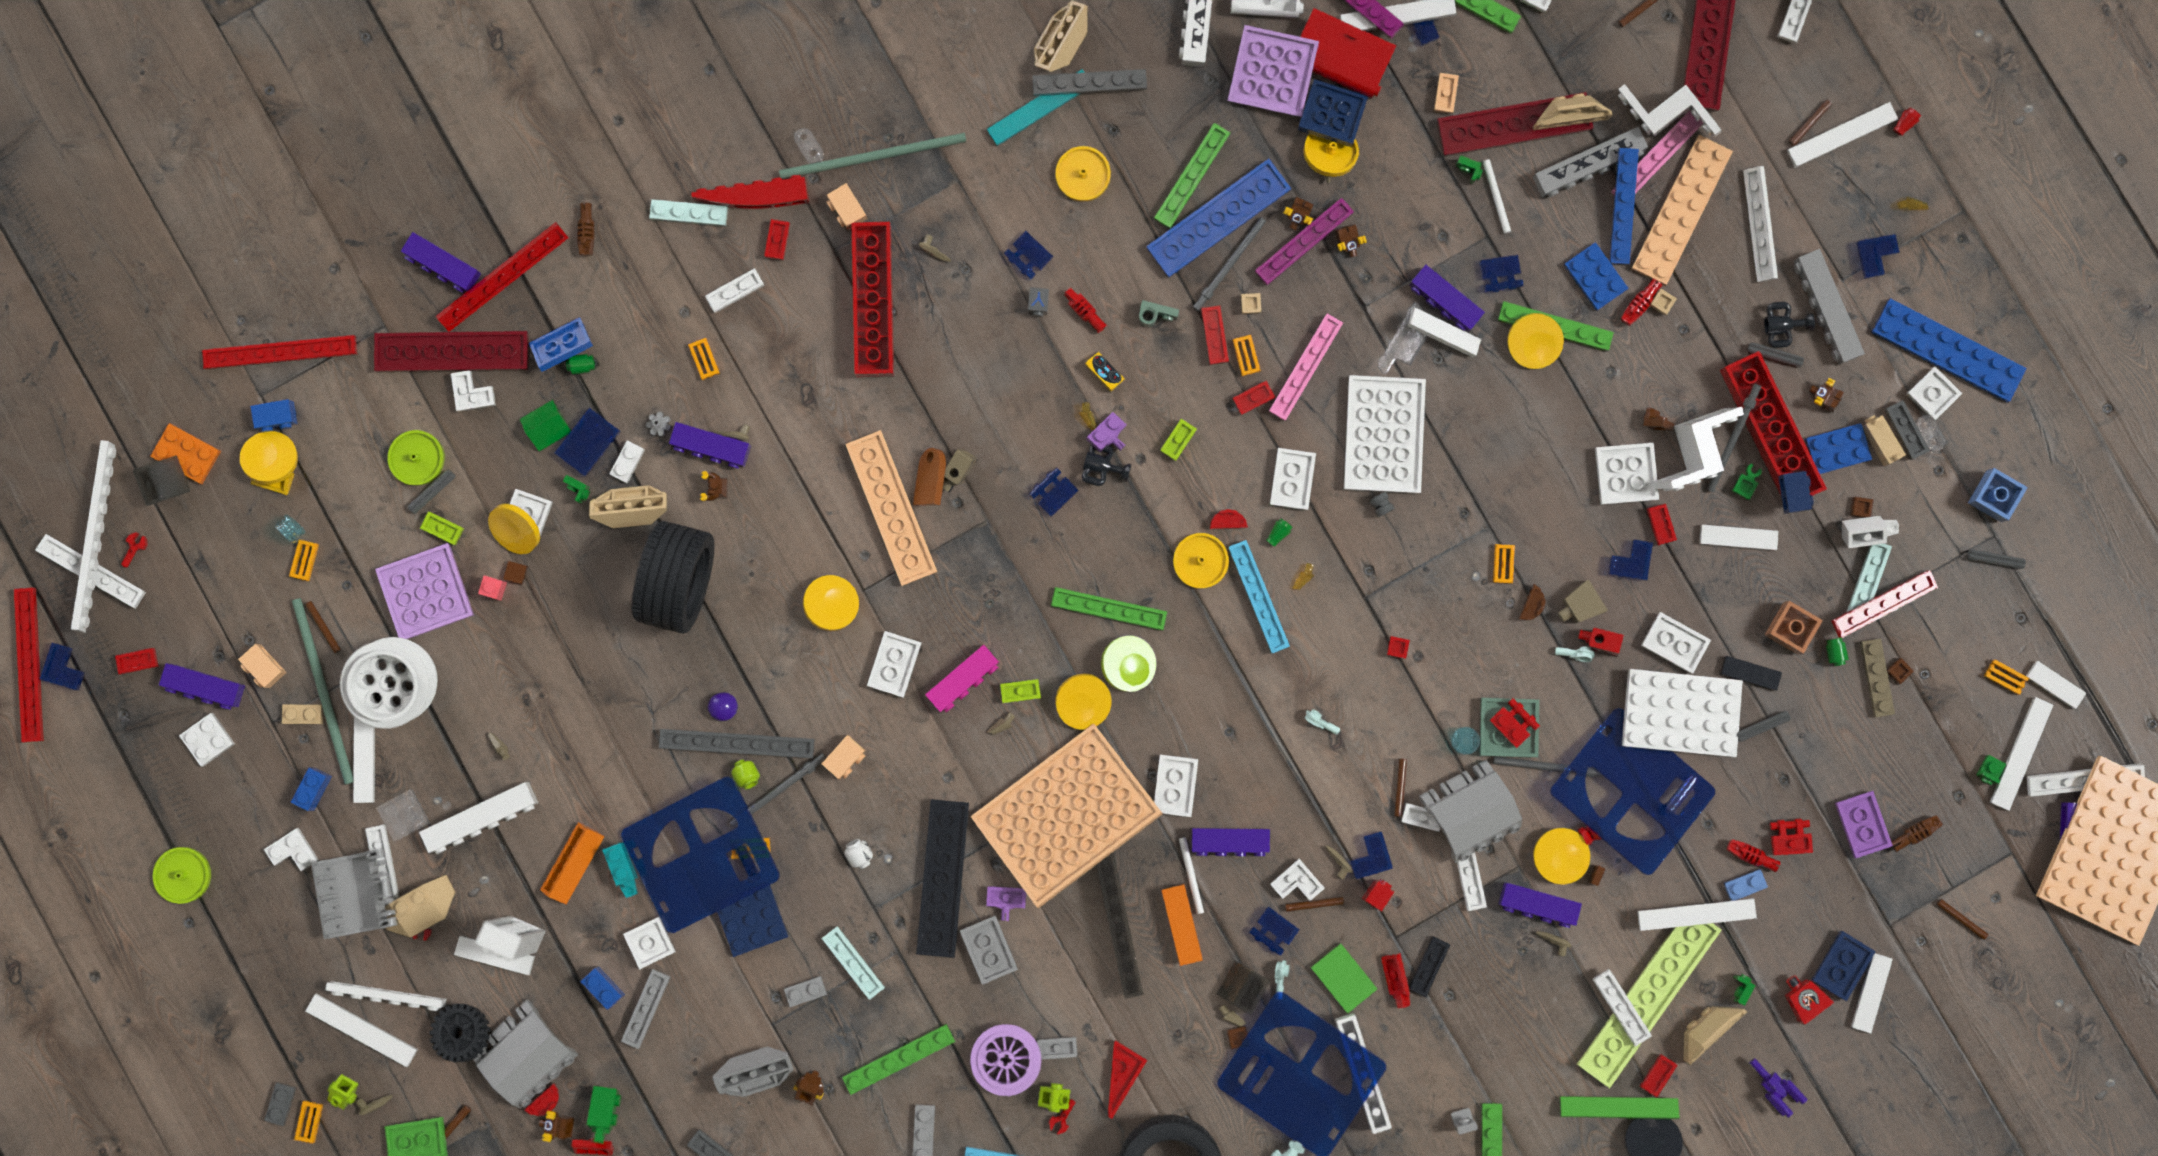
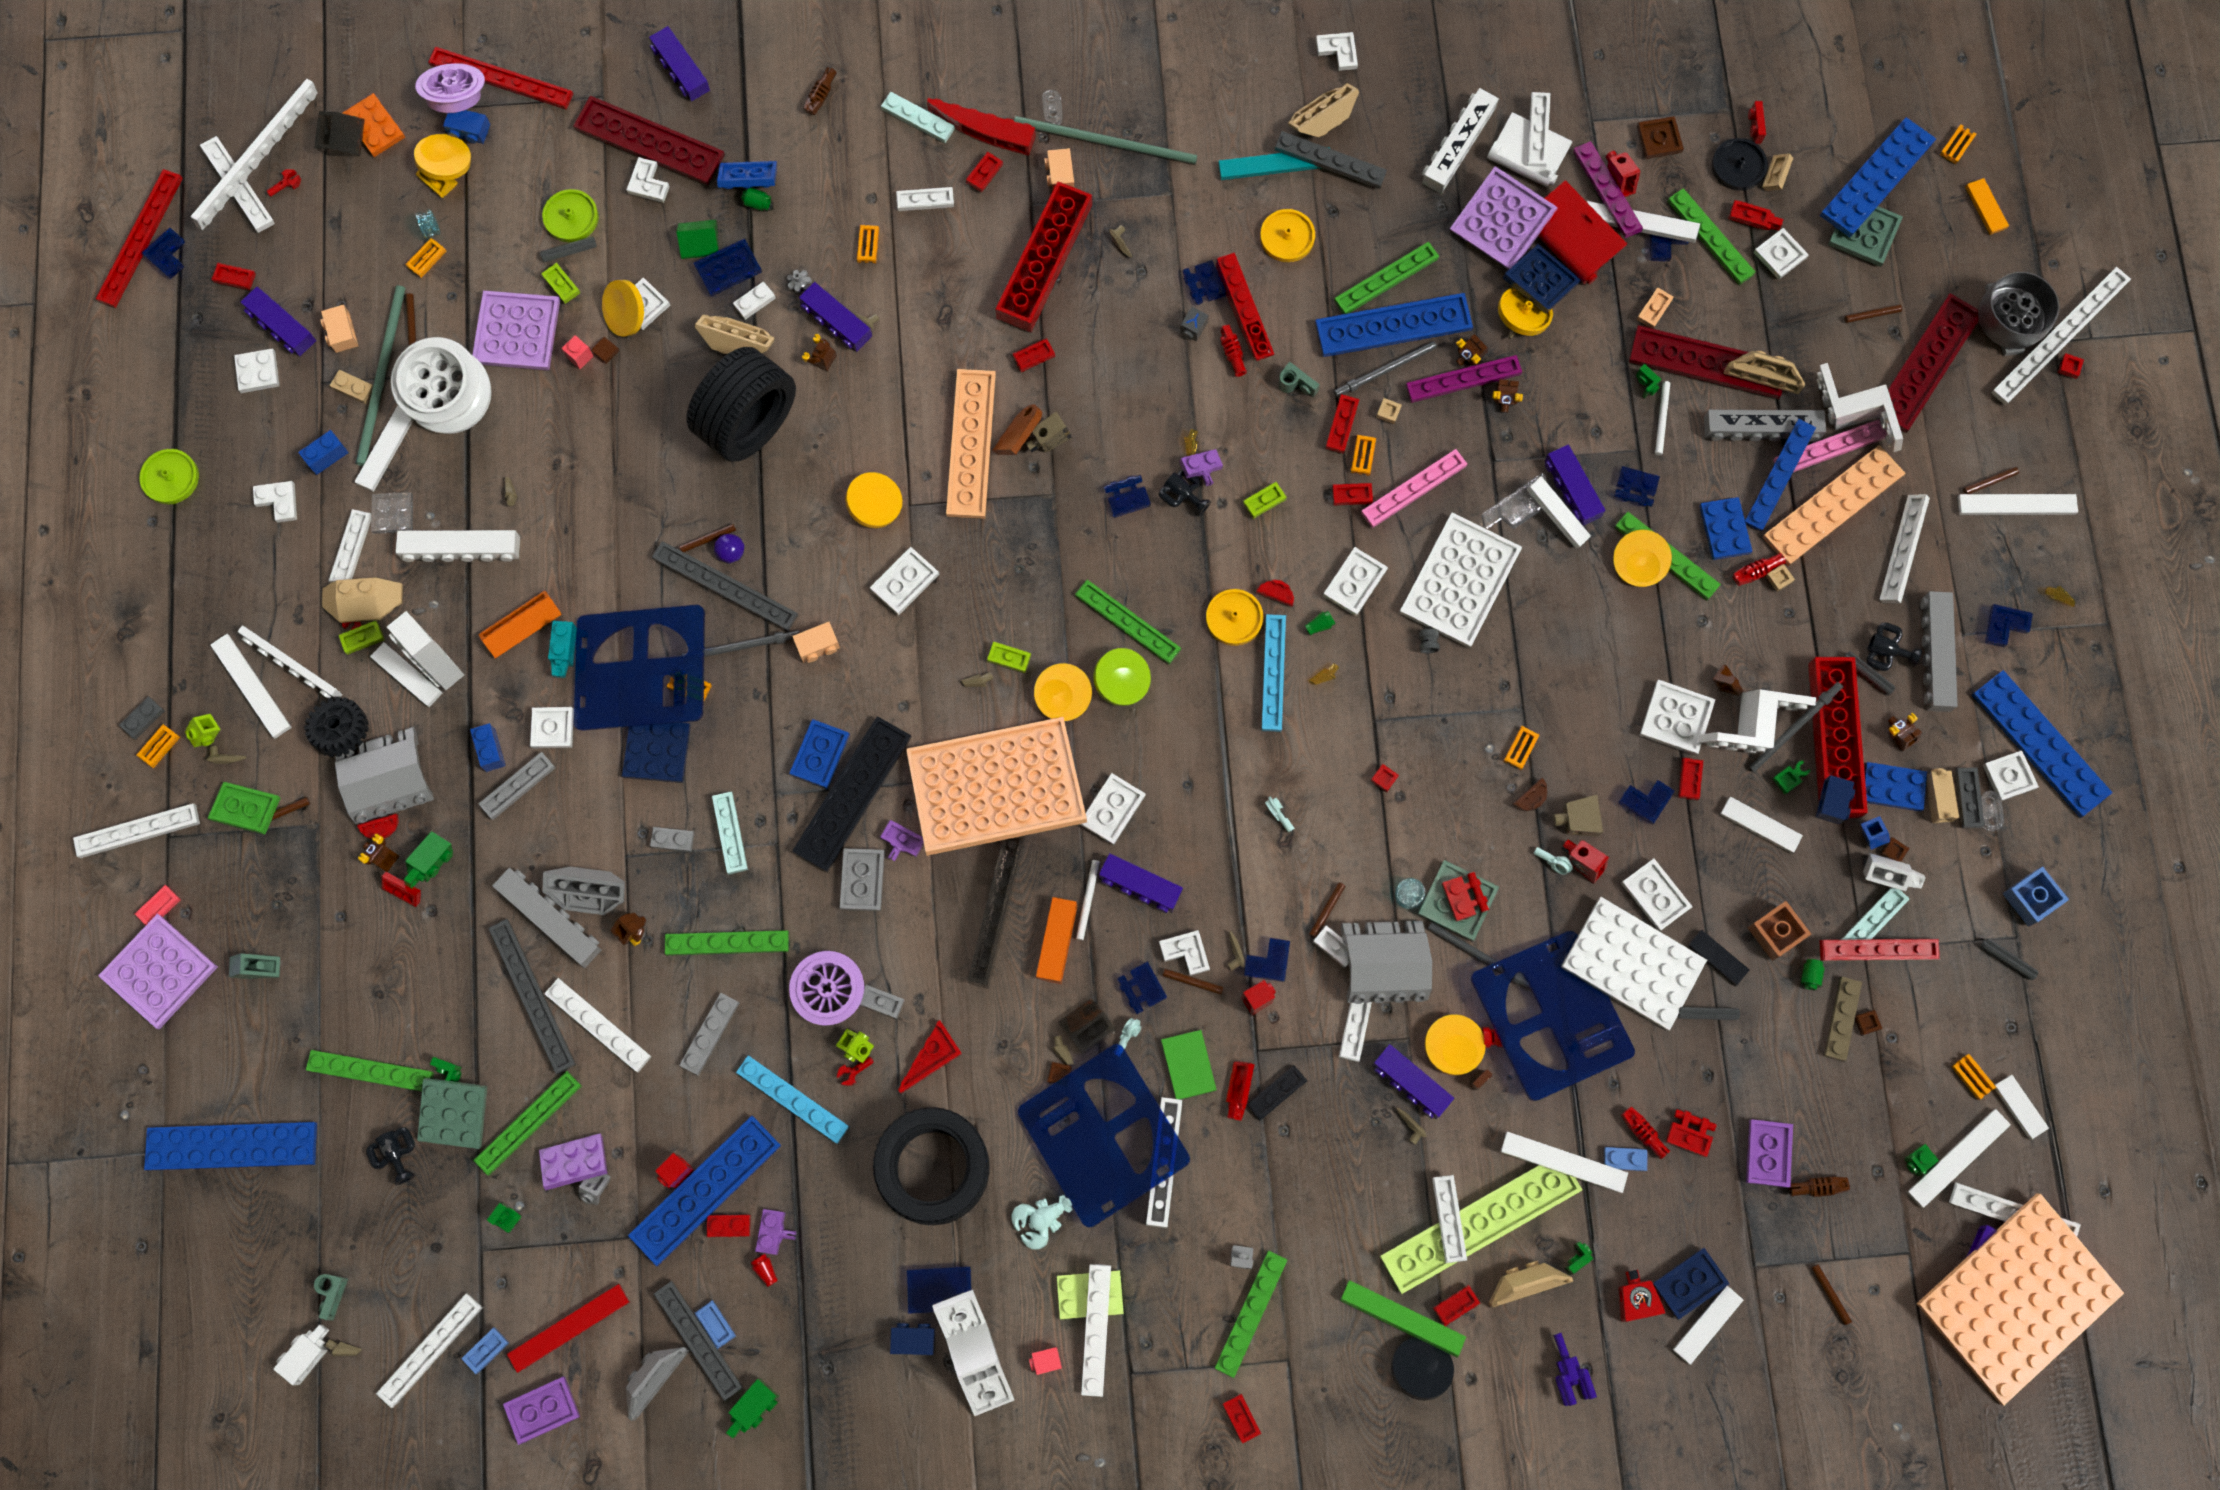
camera: 25 degrees right, 10 degrees down
light grey hinge [311,848,397,939] -> none
red plate [436,222,569,332] -> none
green bracket [563,475,590,503] -> none
lime head [731,760,760,789] -> none
white head [844,839,873,869] -> none
dark pink brick [925,645,999,713] -> none
slope [1085,352,1125,392] -> none
red cone [1893,107,1921,137] -> none
none -> lime plate [339,621,385,655]
none -> lavender piece [415,63,485,113]
none -> light grey brick [492,868,602,968]
none -> reddish brown bar [679,524,736,552]
none -> blue plate [789,719,850,789]
none -> red plate [1012,338,1055,372]
none -> red slope [1215,252,1274,361]
none -> blue brick [1861,816,1890,850]

